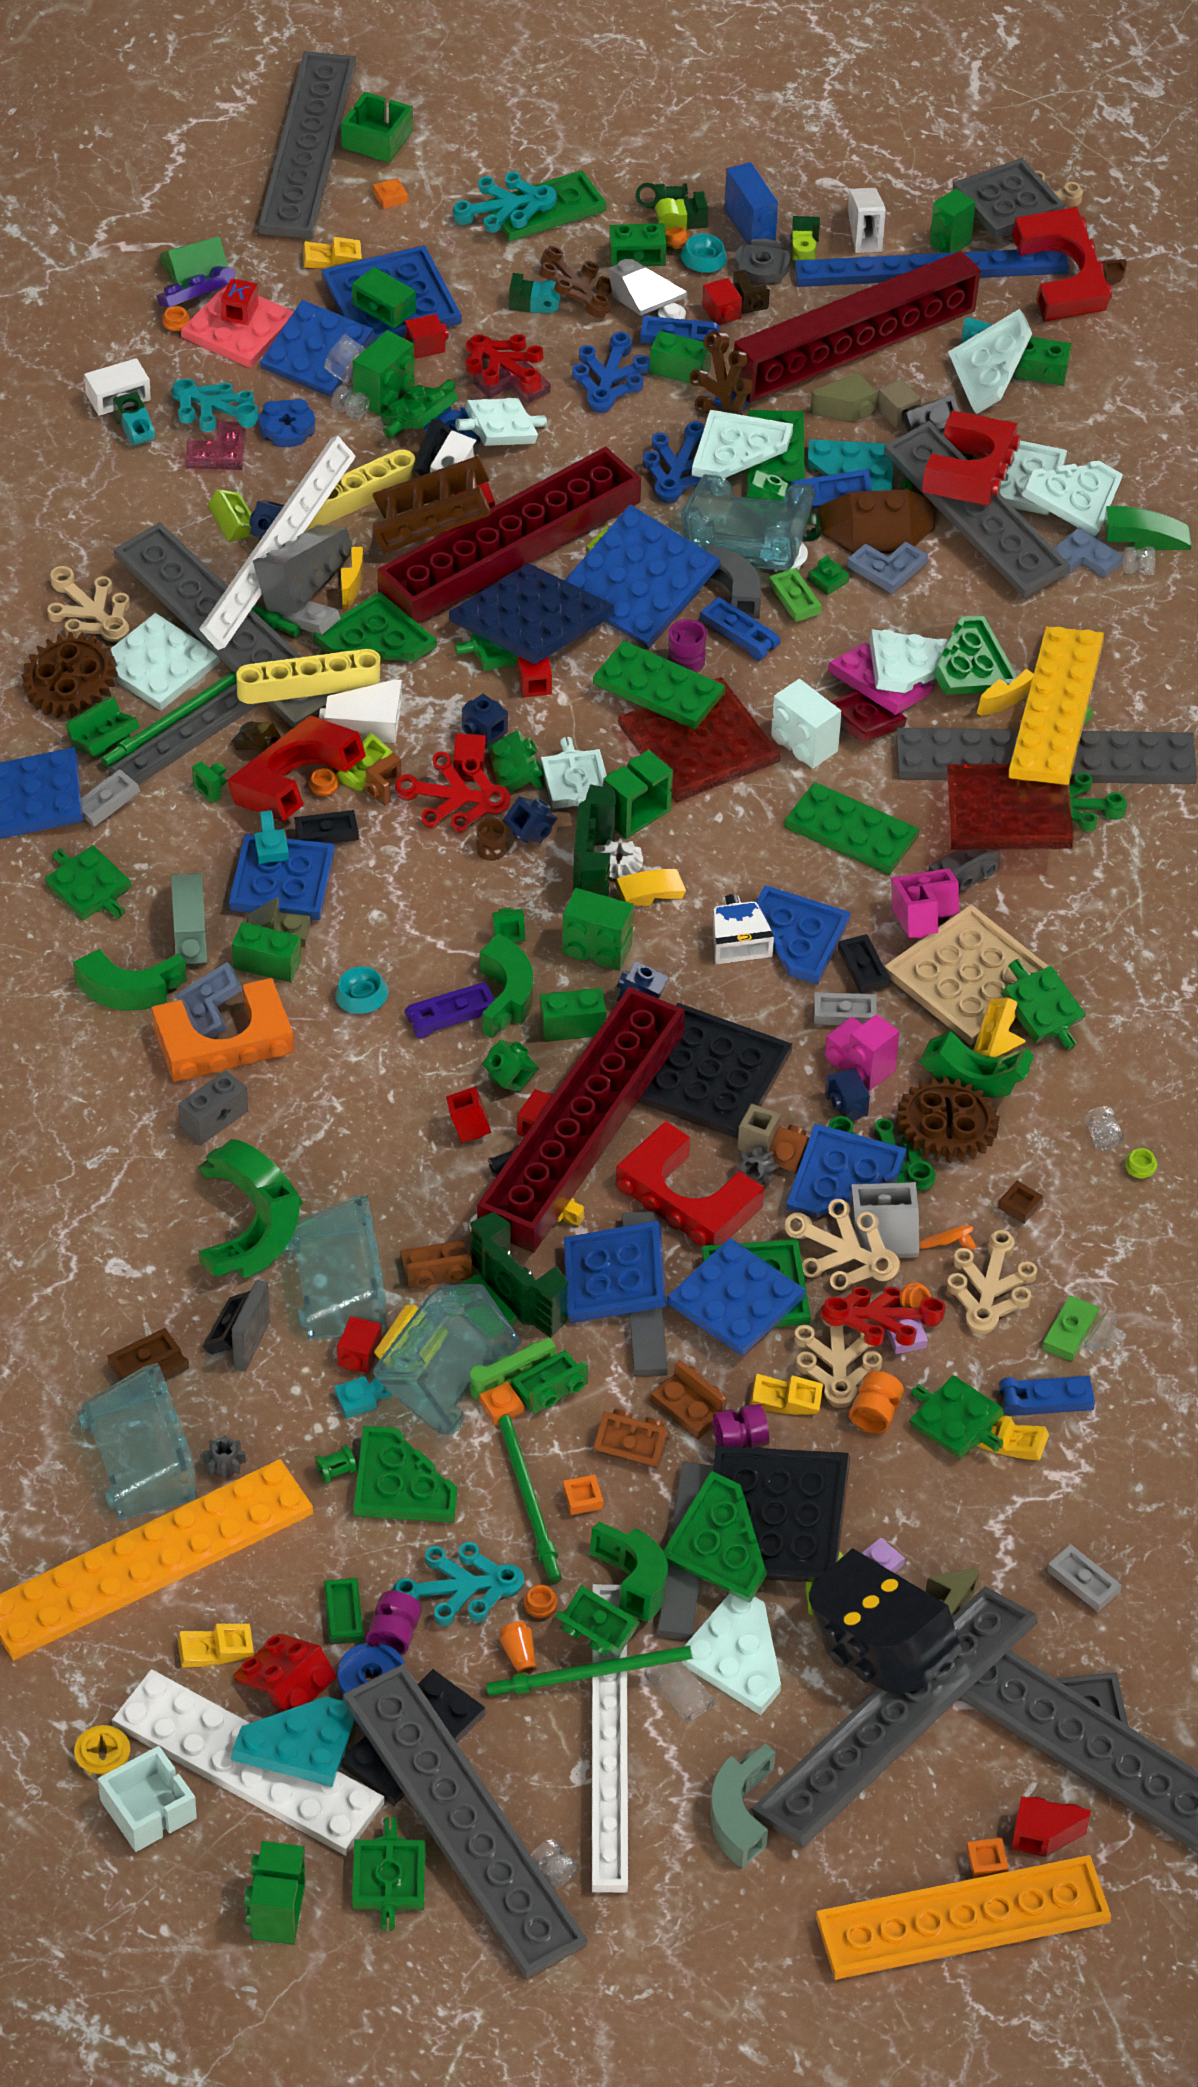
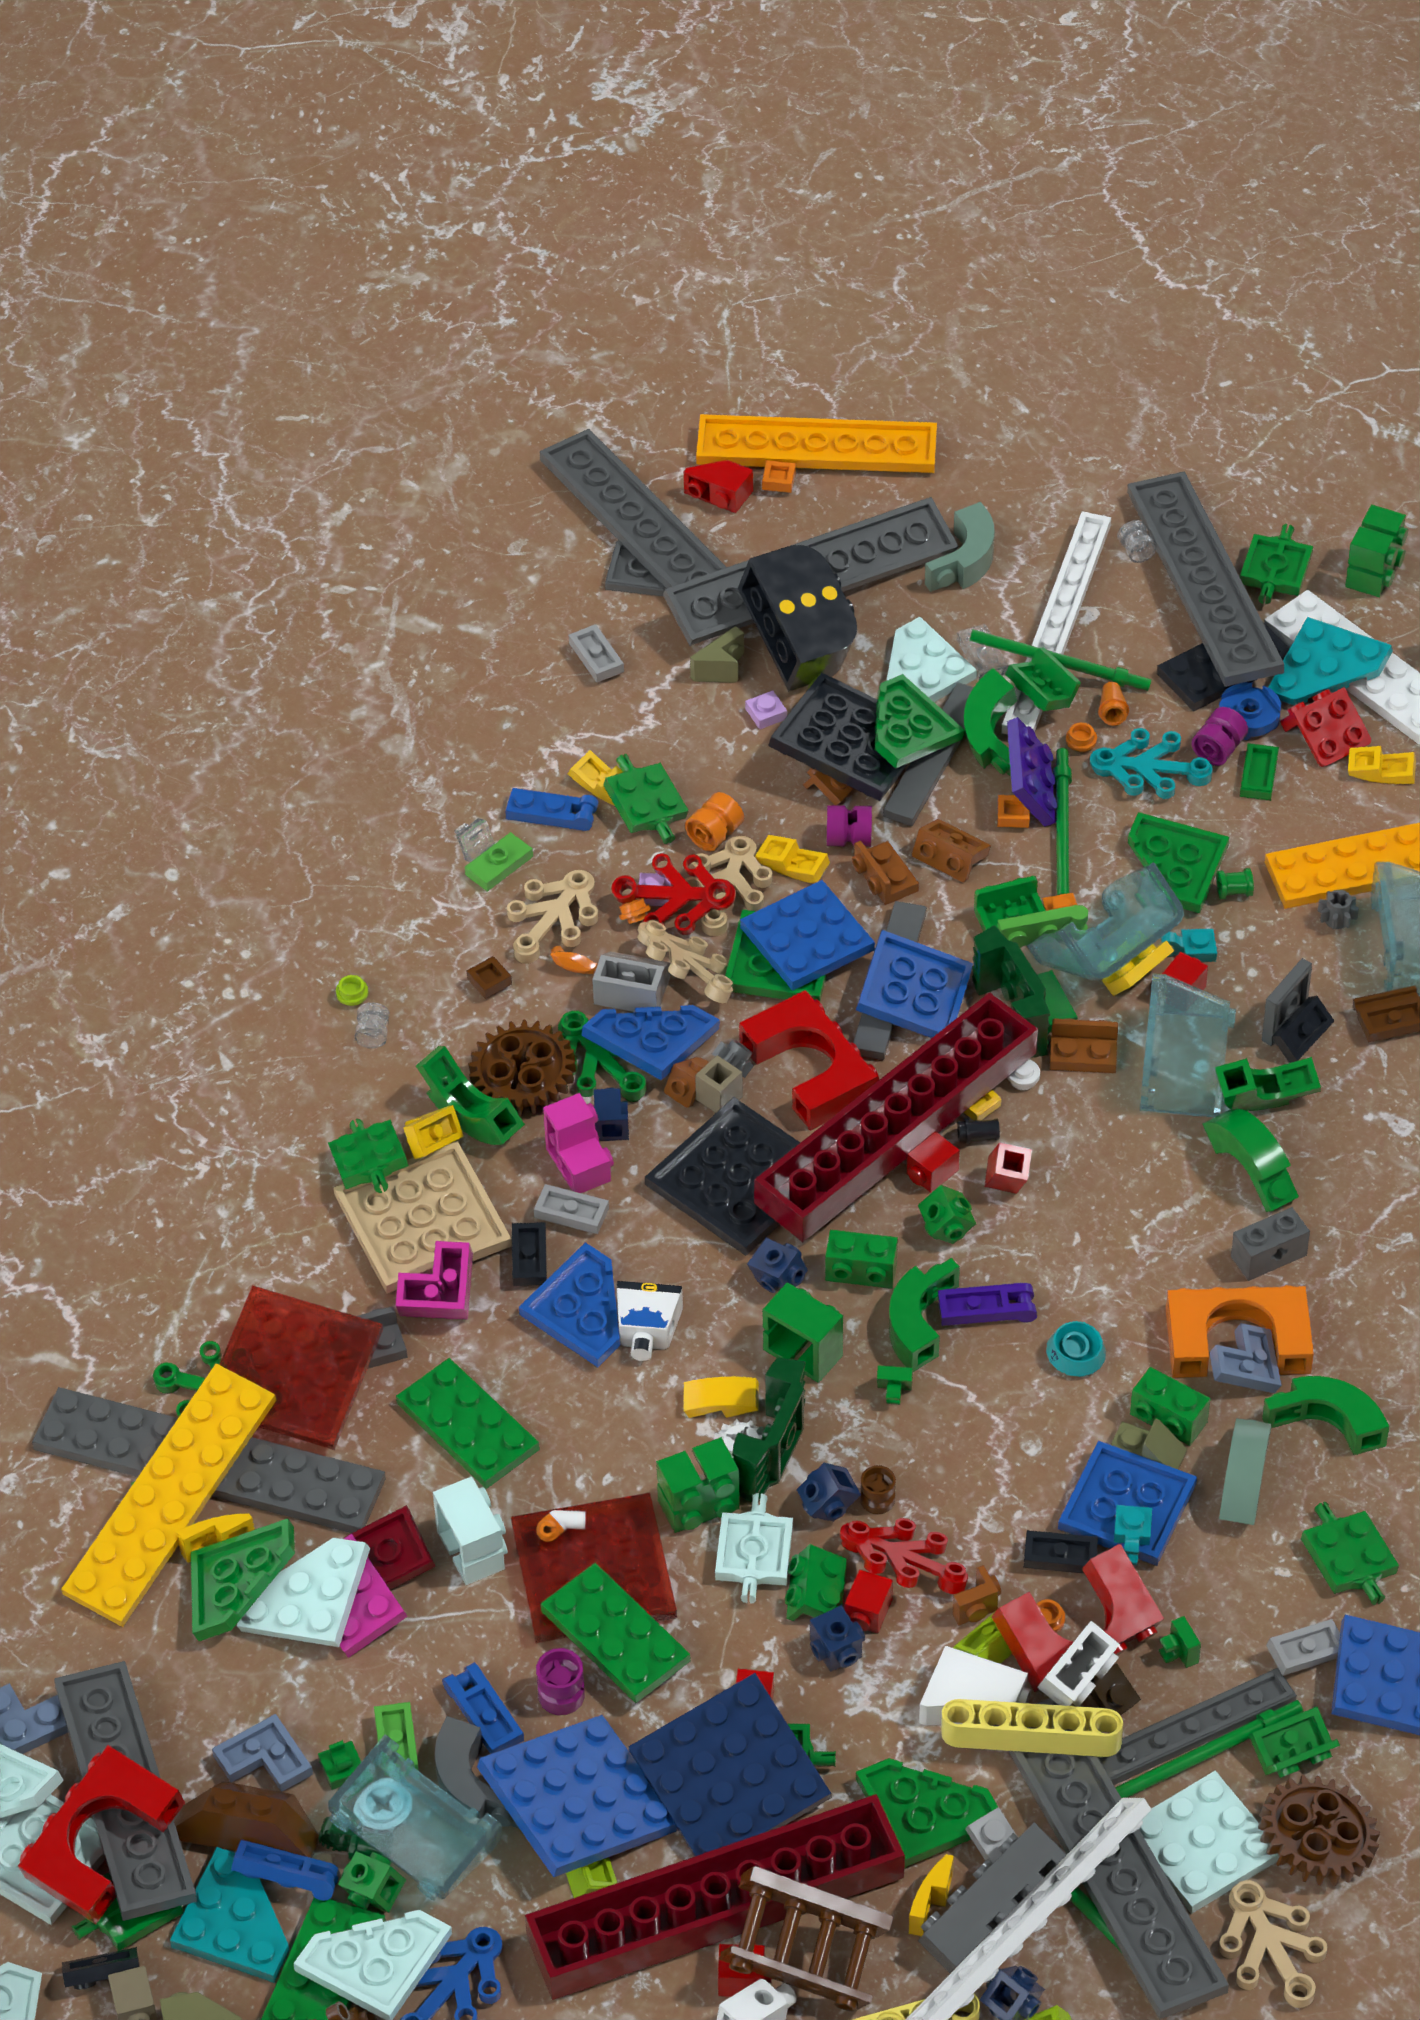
camera: 160 degrees left, 0 degrees up
none -> arm [536,1510,586,1542]
none -> dark purple plate [1007,717,1057,827]
none -> white brick [1037,1621,1120,1707]

